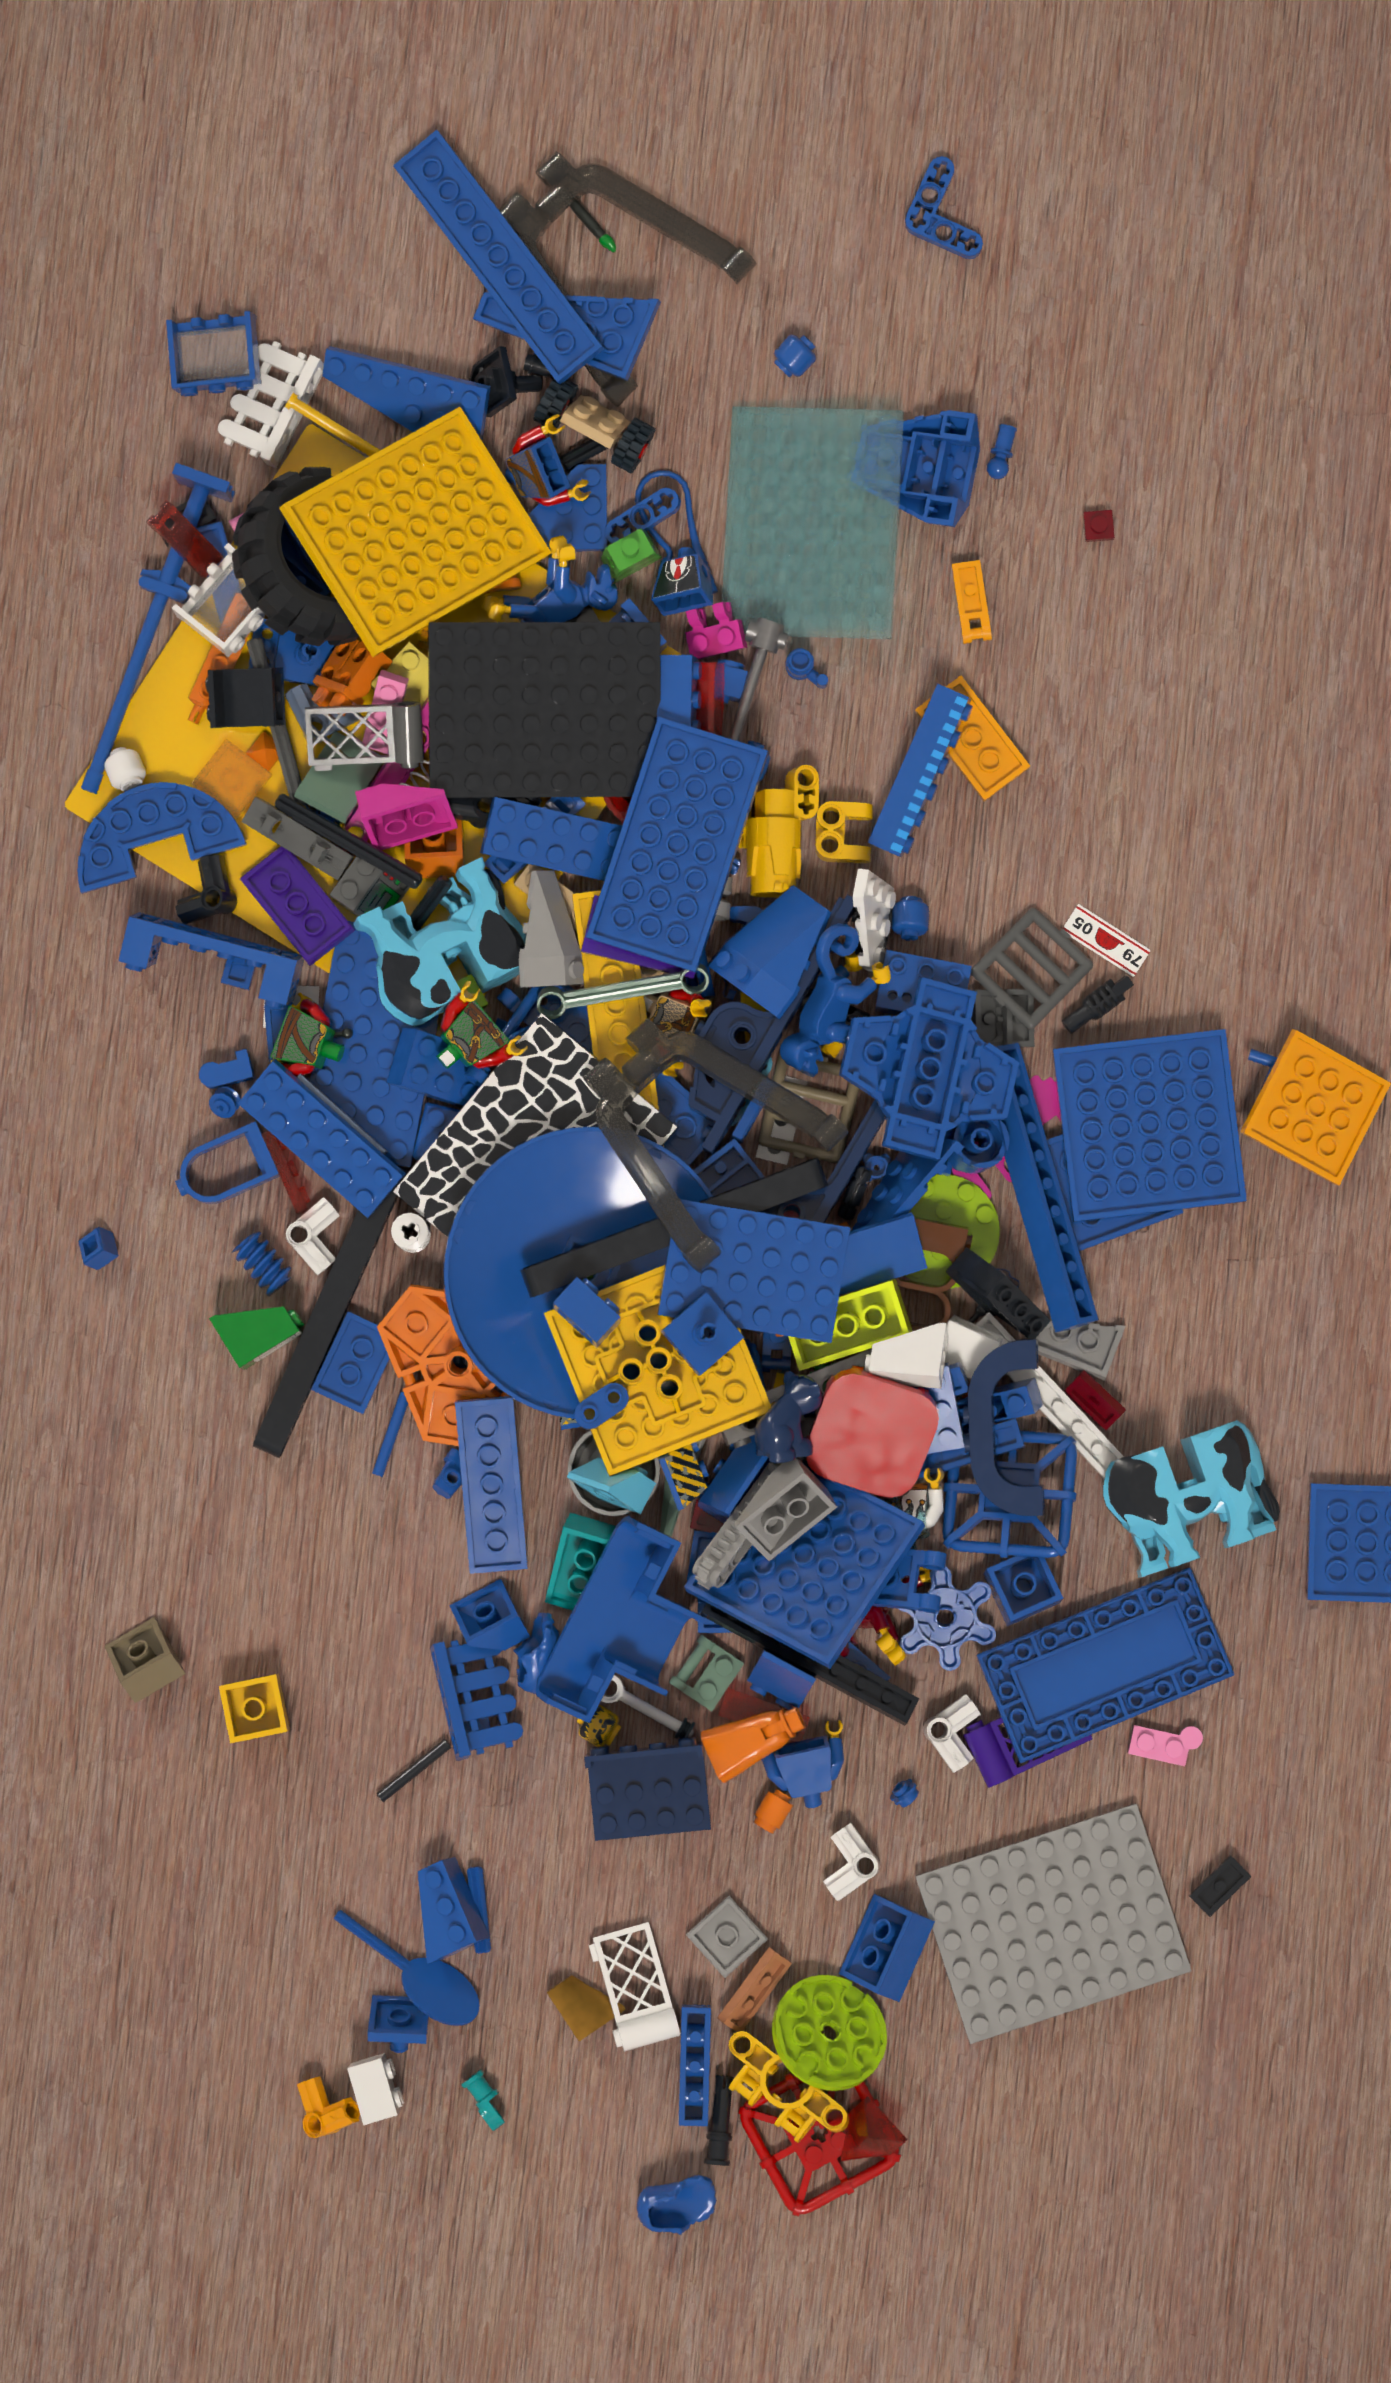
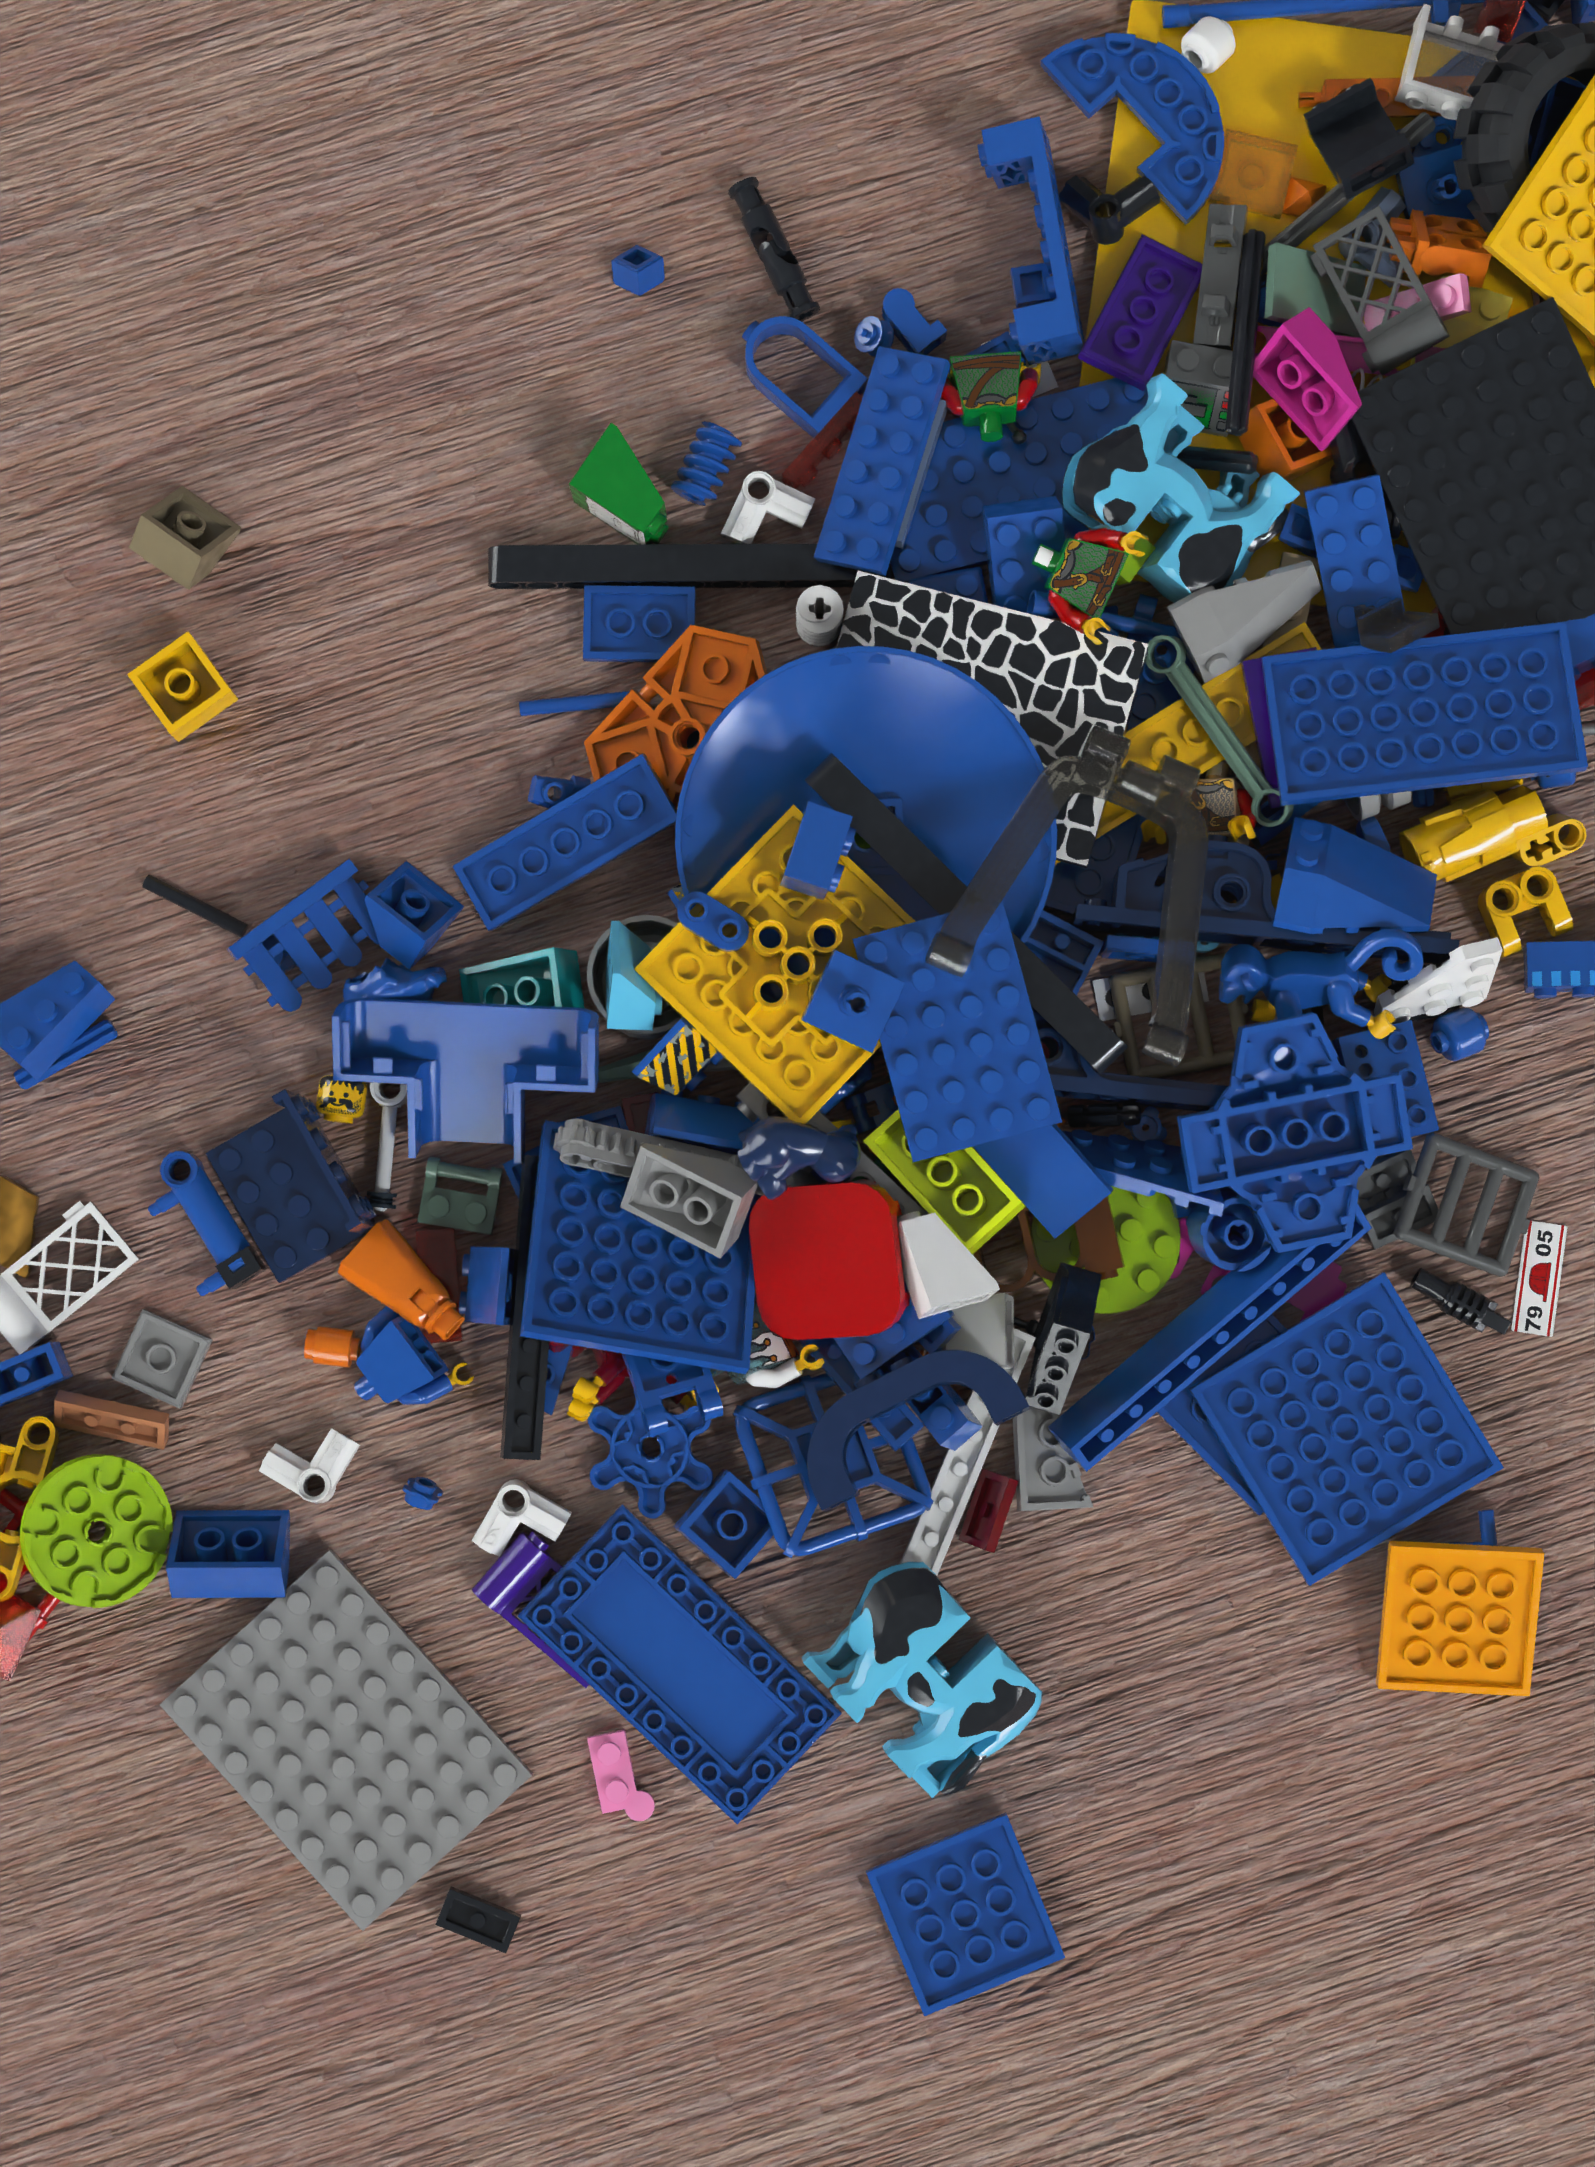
camera: 60 degrees right, 0 degrees up
none -> blue piece [148,1151,267,1296]
none -> black piece [728,177,820,322]
none -> clear smoke slope [1353,598,1440,653]

